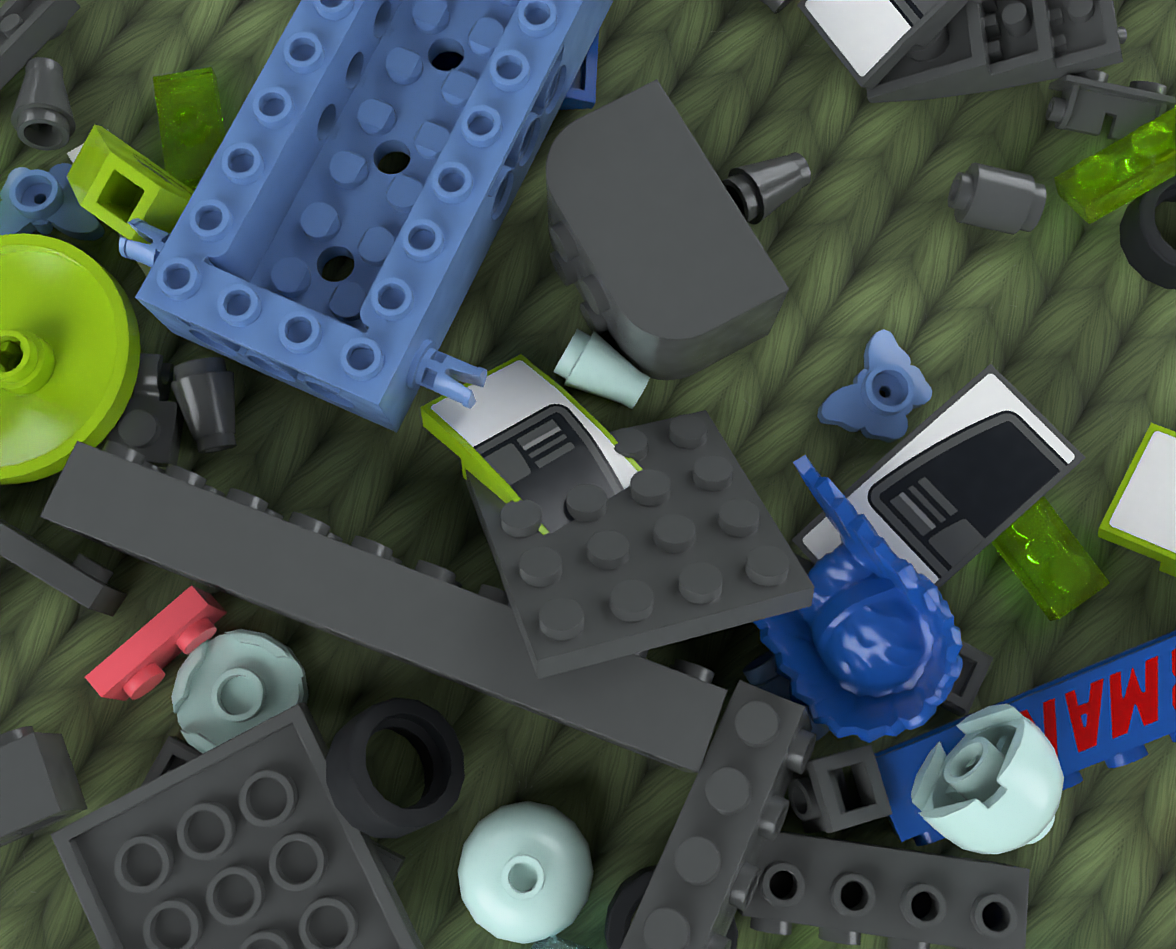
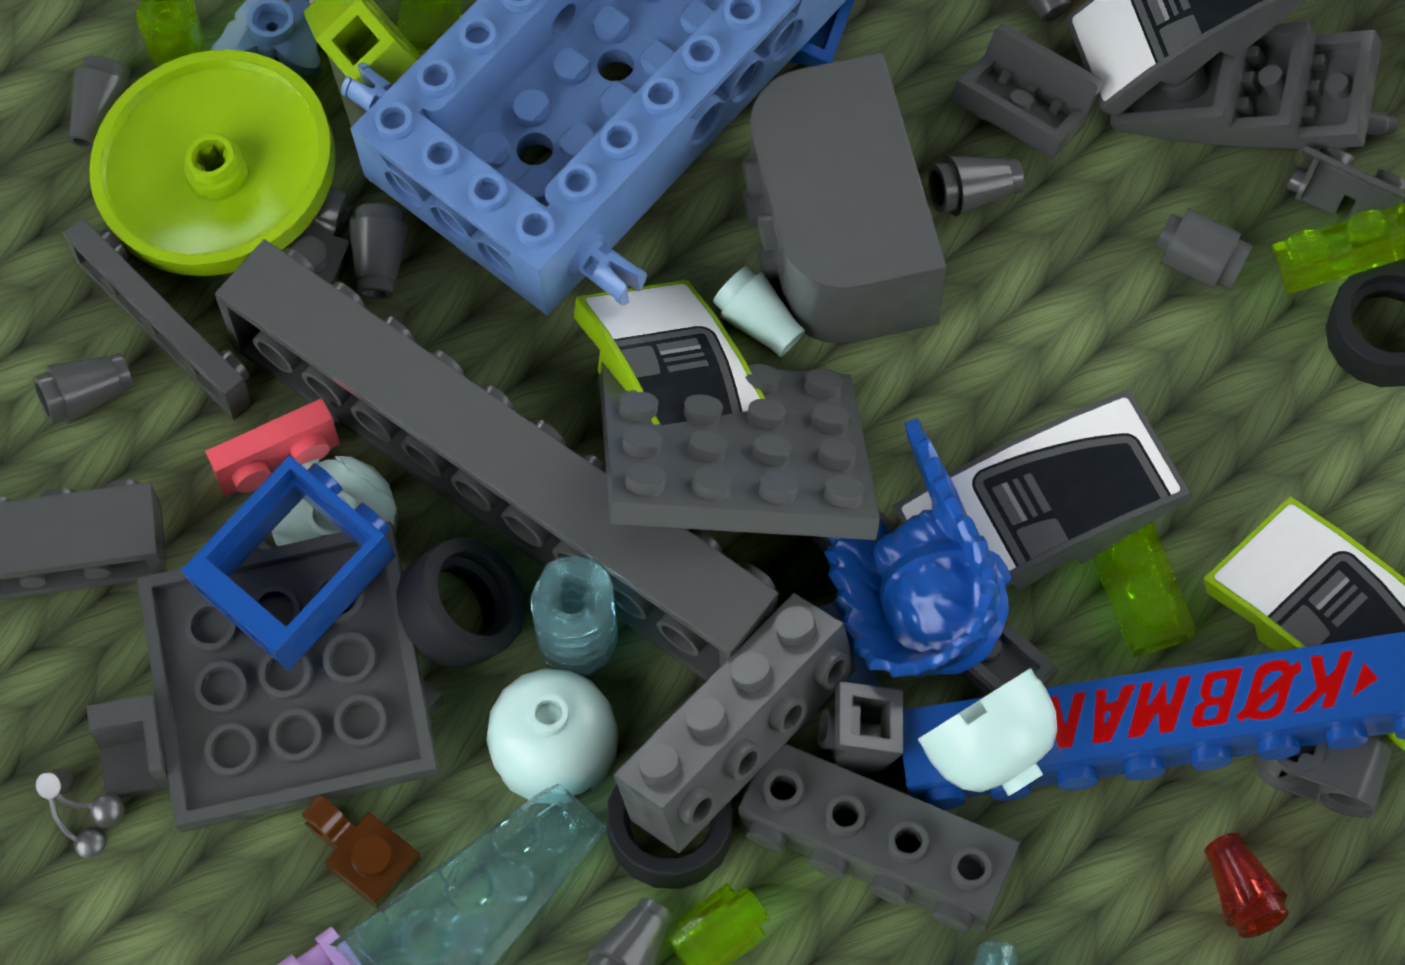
camera: 20 degrees right, 10 degrees down
medium blue animal [817,329,932,443] -> none
none -> blue window [180,455,396,671]
none -> clear light blue piece [531,556,618,676]
none -> dark grey bracket [950,24,1102,158]

